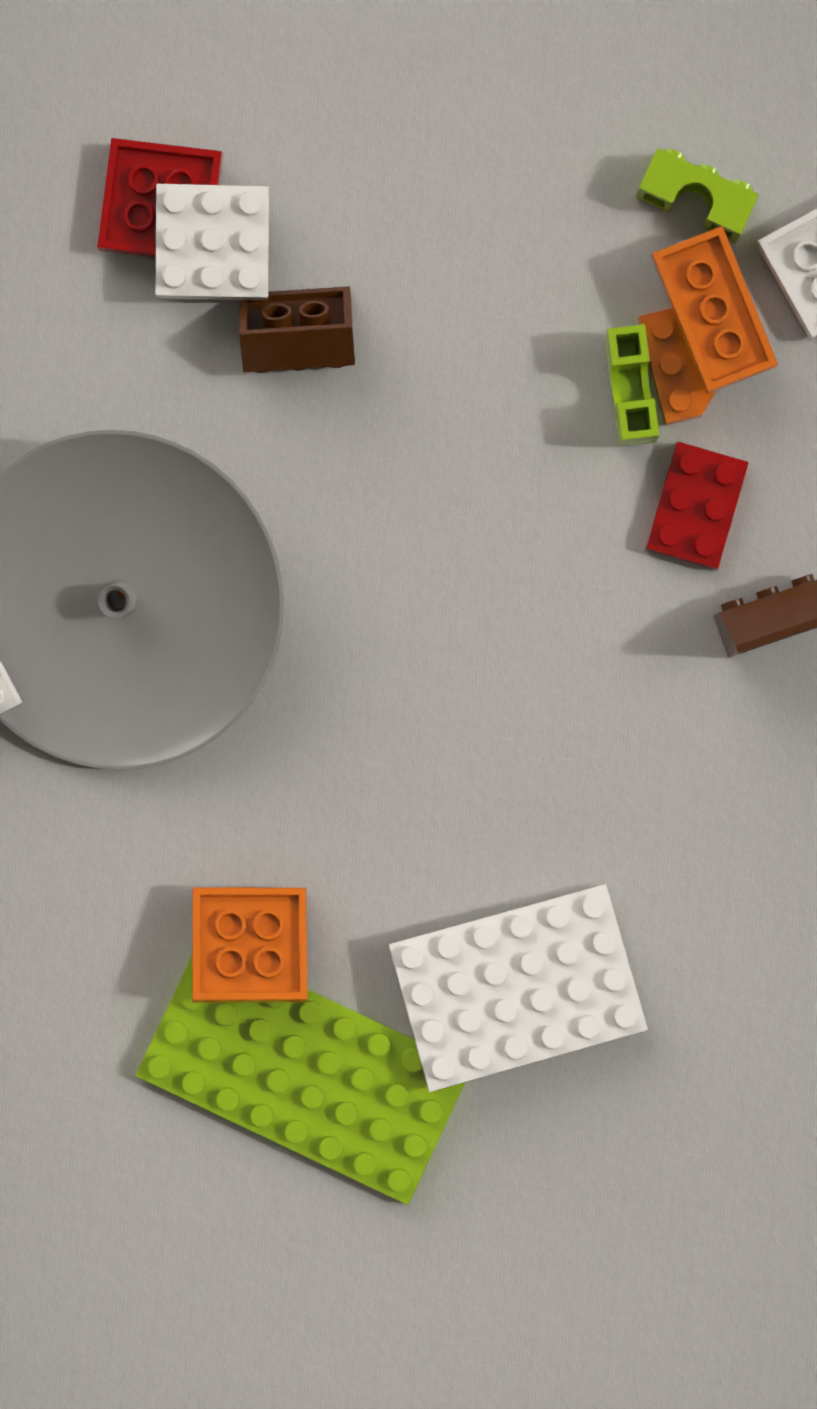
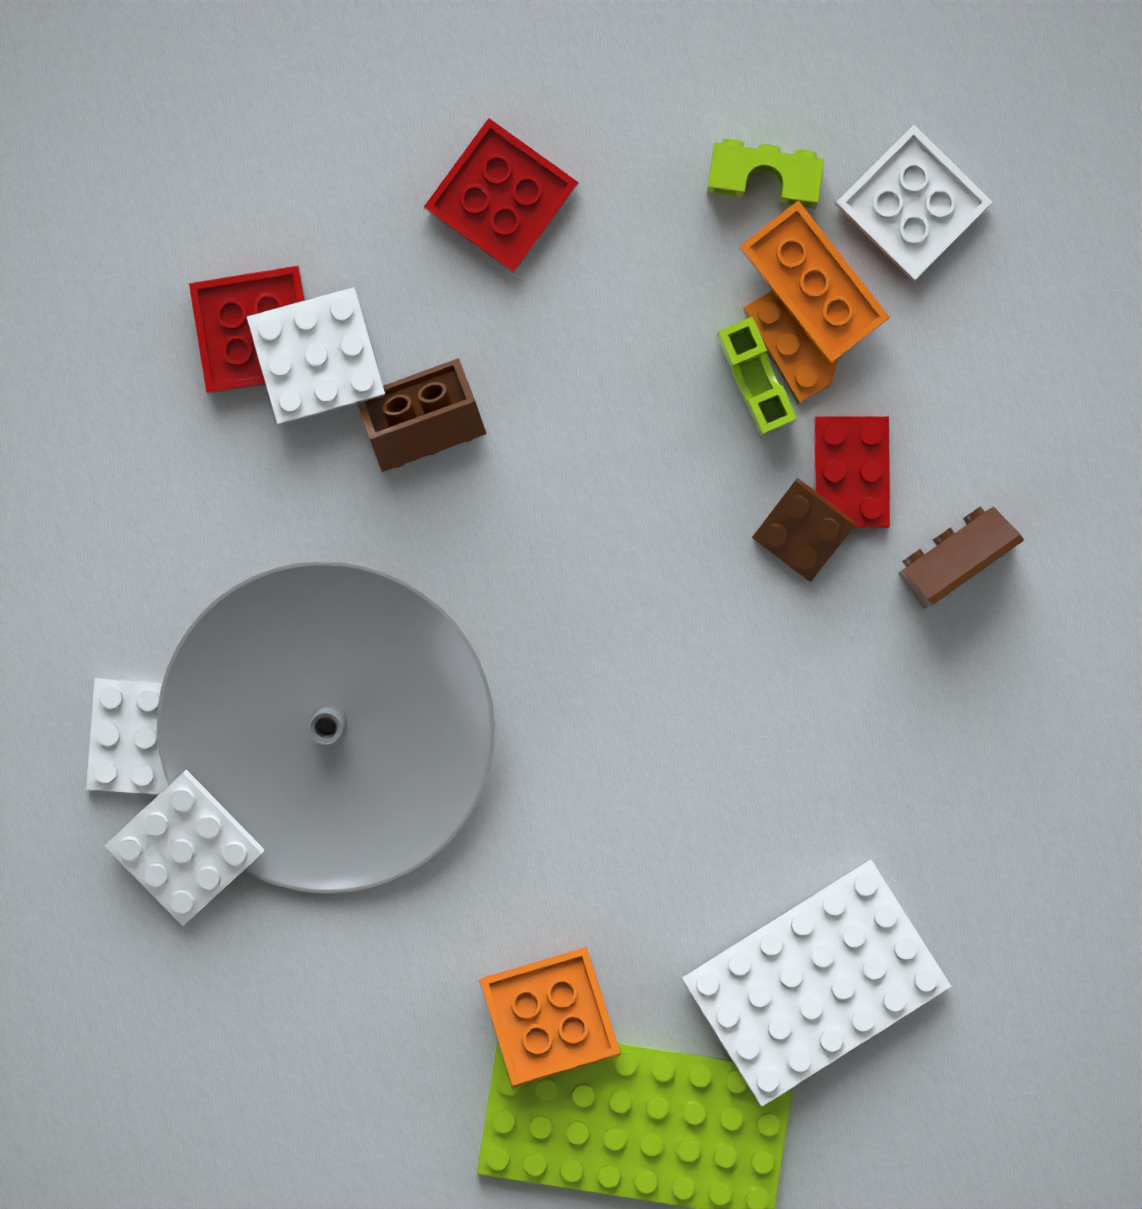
camera: 20 degrees left, 0 degrees up
none -> red plate [424,118,579,274]
none -> reddish brown plate [752,478,857,582]

